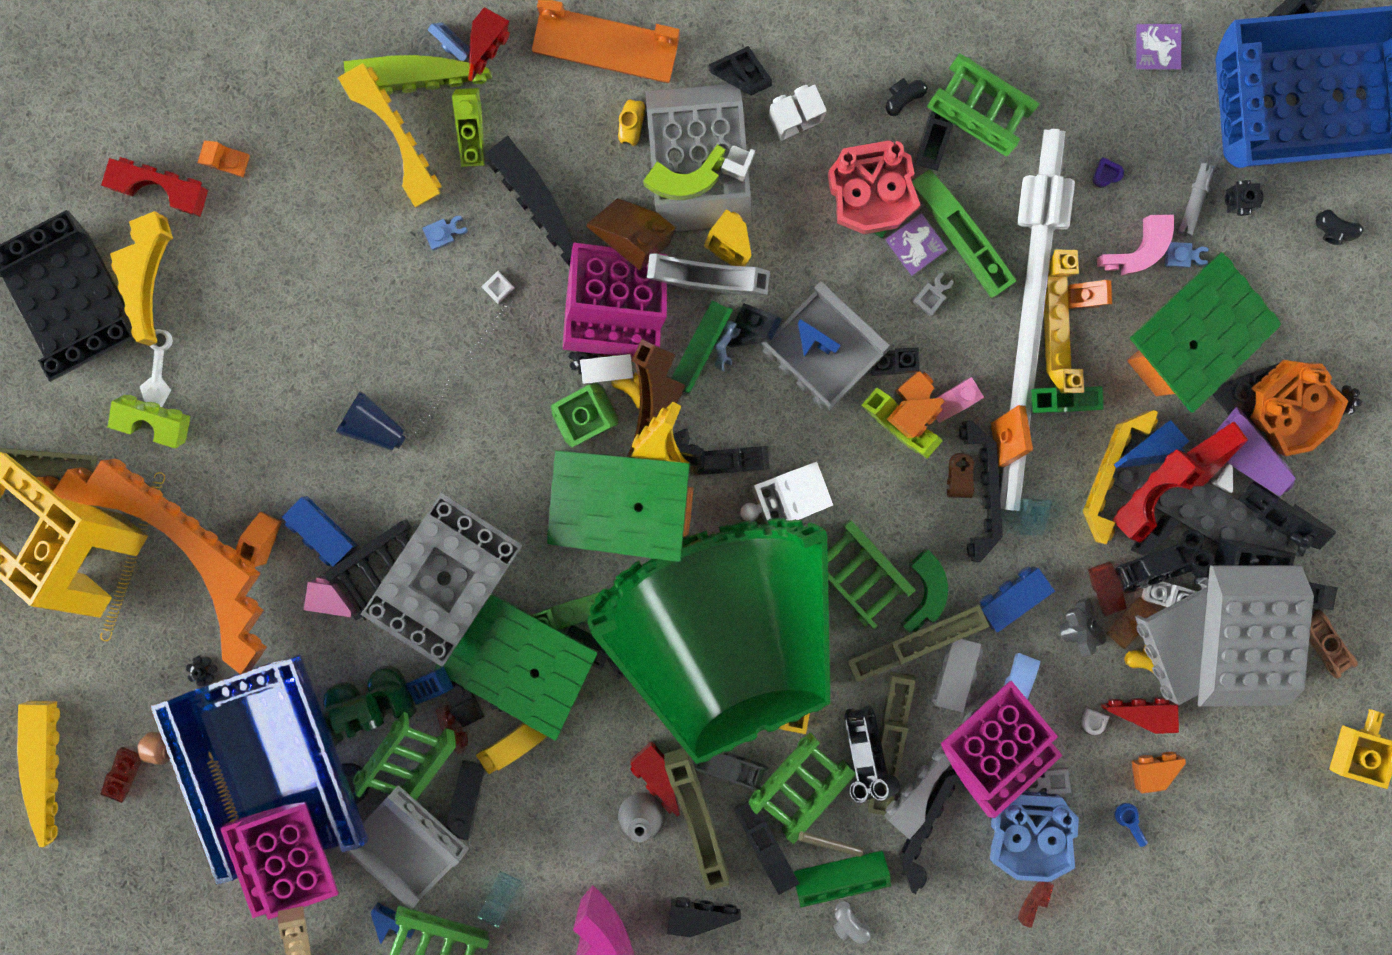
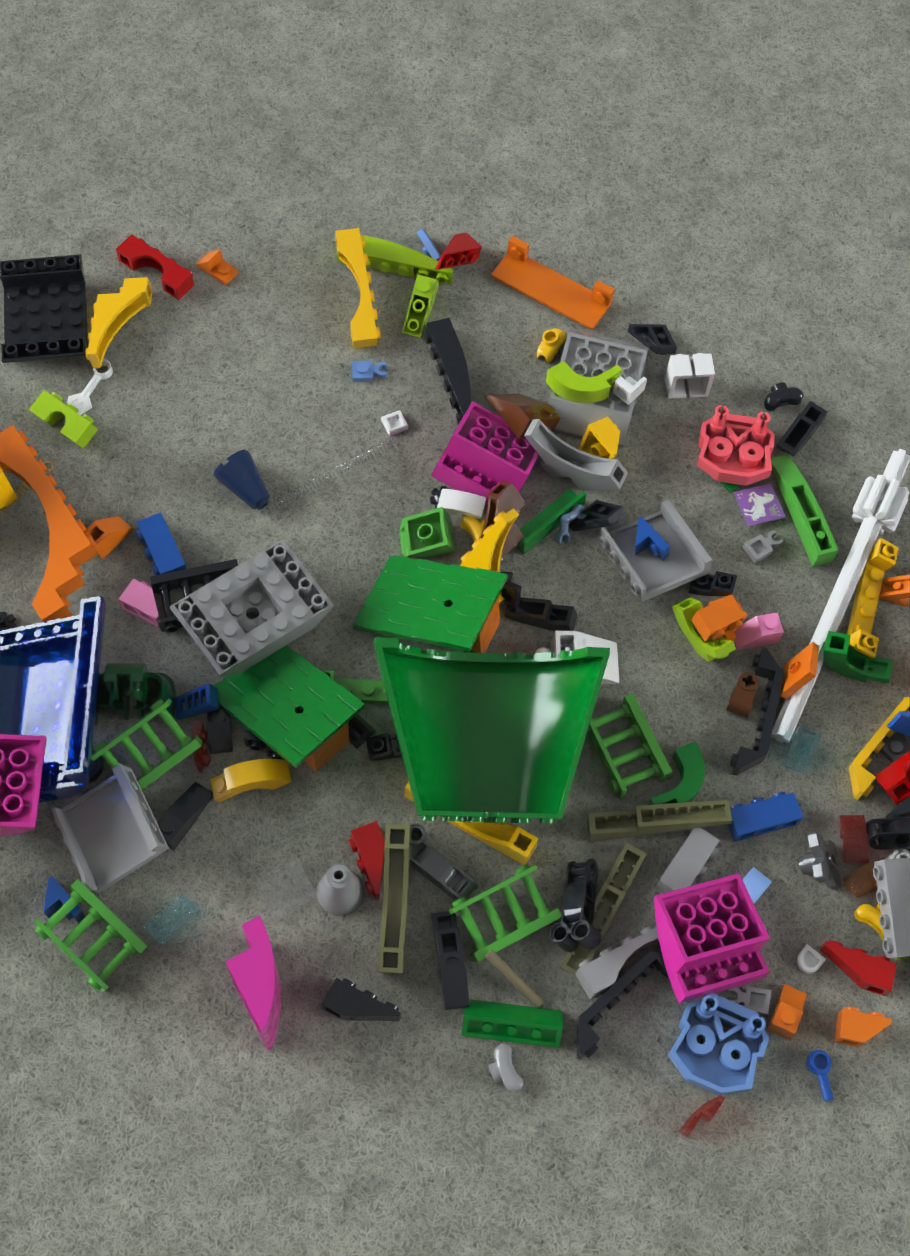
camera: 15 degrees right, 25 degrees down
bright green fence [927,53,1040,157] -> none
none -> orange arch [767,984,807,1040]

